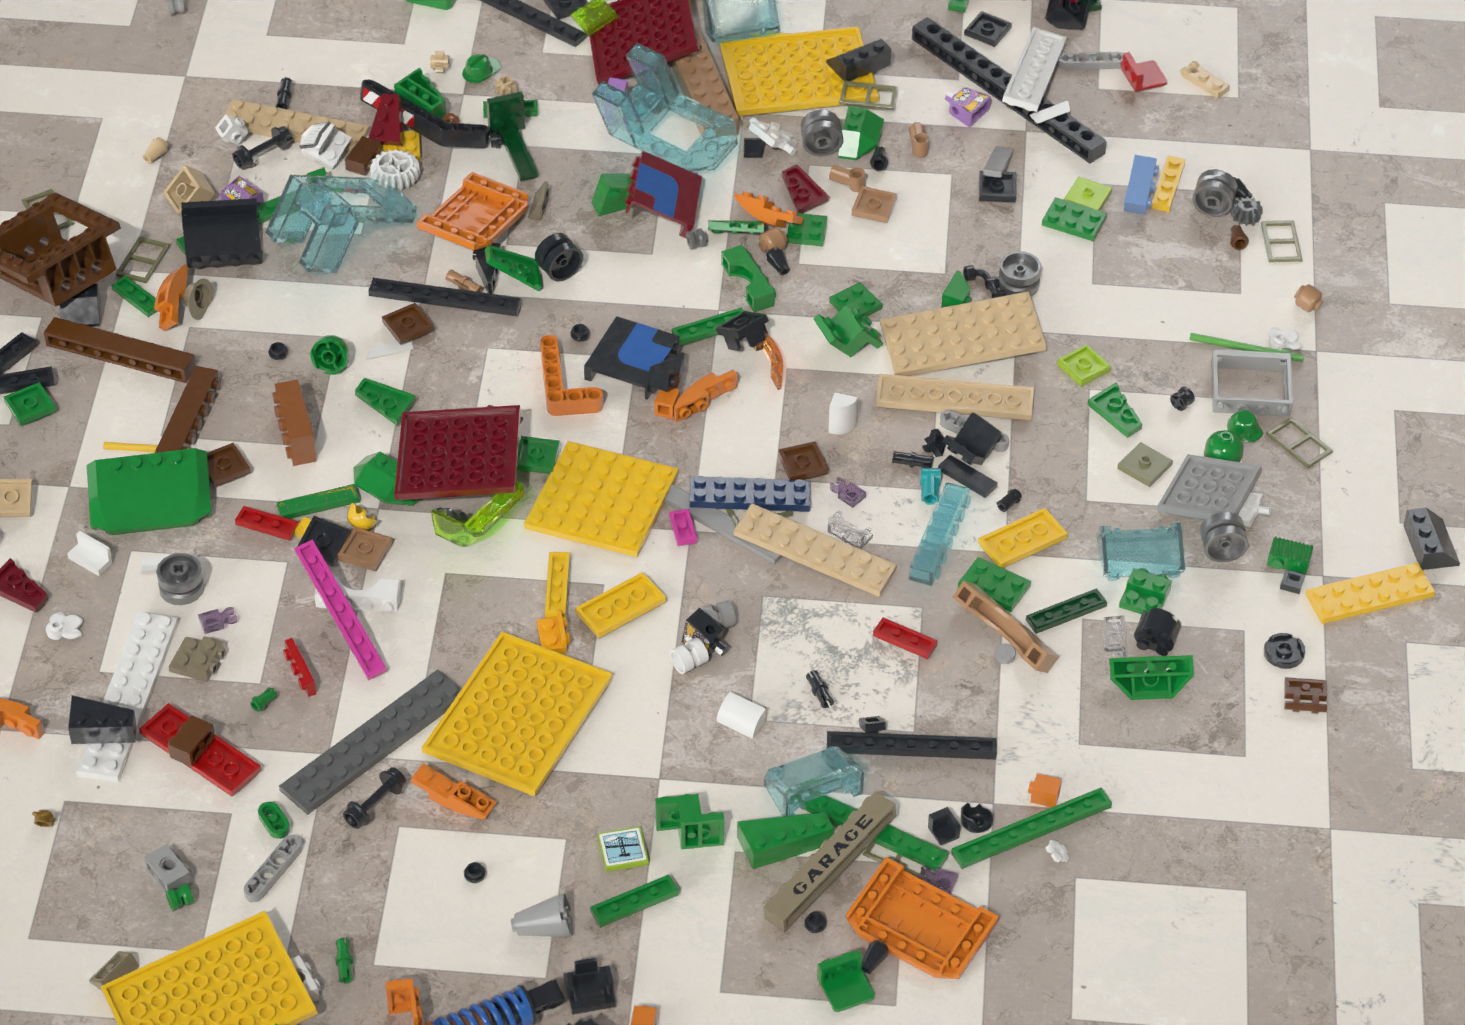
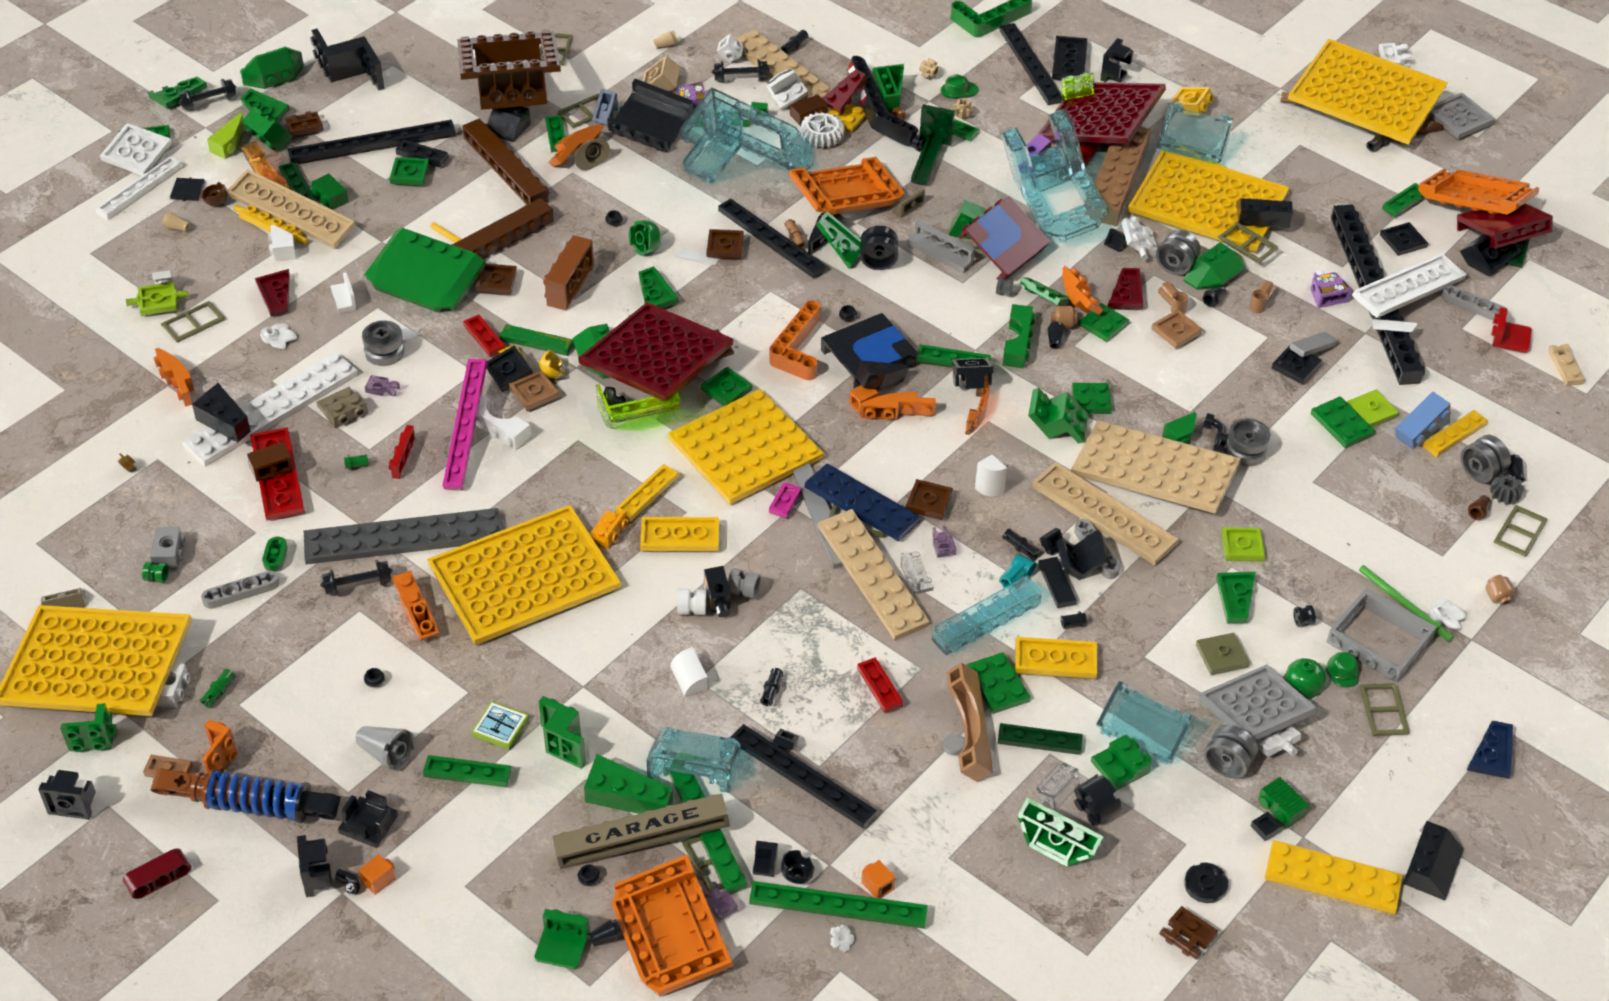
camera: 35 degrees right, 0 degrees up
none -> sand blue slope [592,89,618,125]
none -> light grey fence [907,220,975,273]
none -> dark blue wing [1467,720,1513,779]

